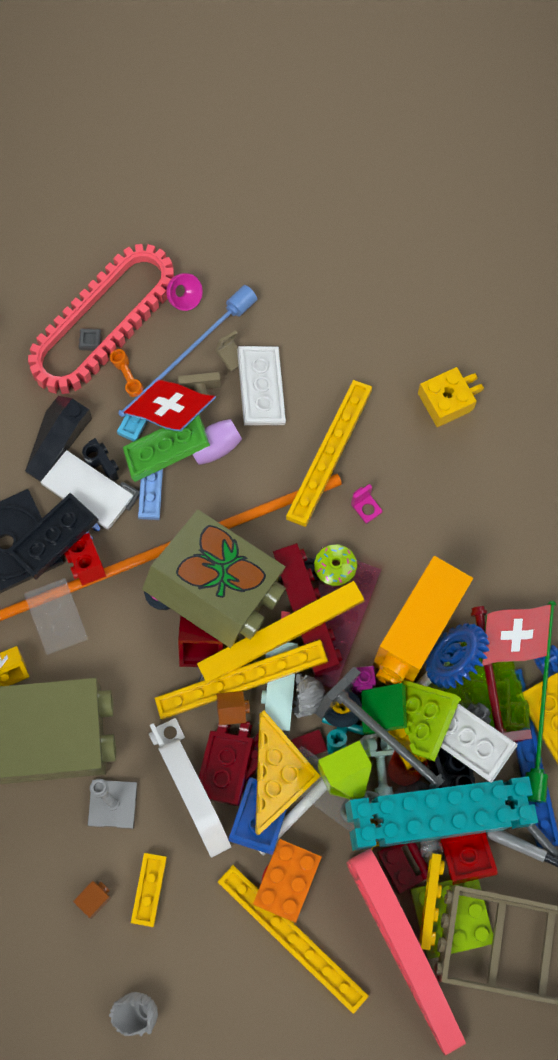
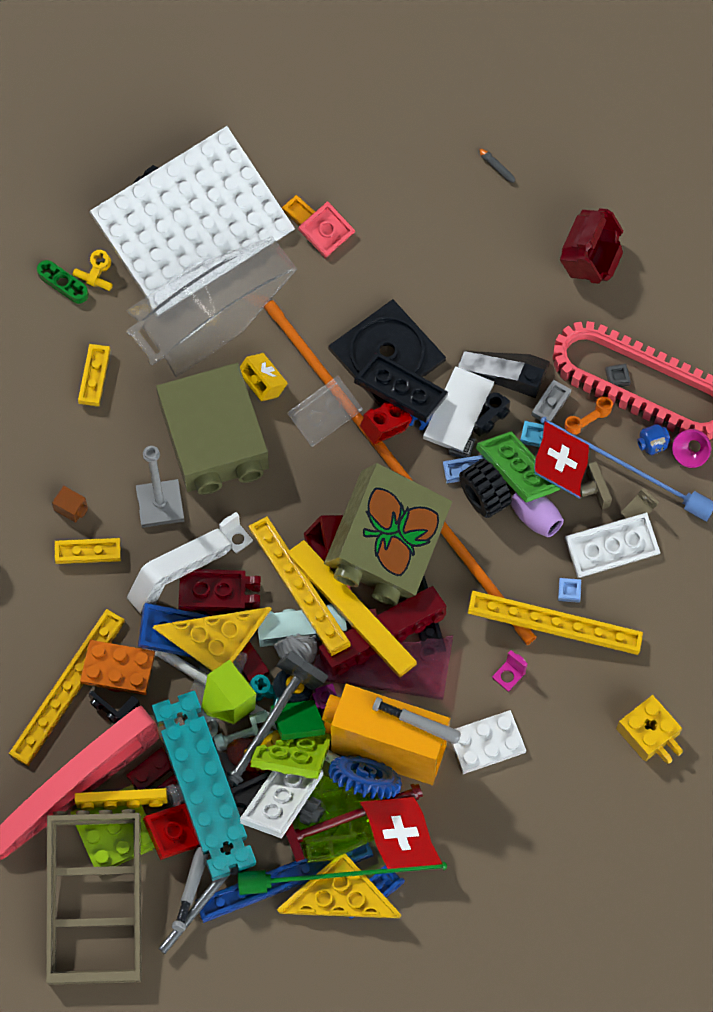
camera: 80 degrees right, 5 degrees down
dark orange brick [216,691,250,725] -> none
lime dish [314,544,357,586] -> none
none -> black bracket [88,690,140,724]
none -> light grey piece [372,697,461,744]
none -> white plate [451,710,526,774]
none -> black tyre [459,459,512,518]
none -> light grey plate [532,379,571,422]
none -> light blue tile [558,578,581,603]
none -> blue head [637,424,671,455]

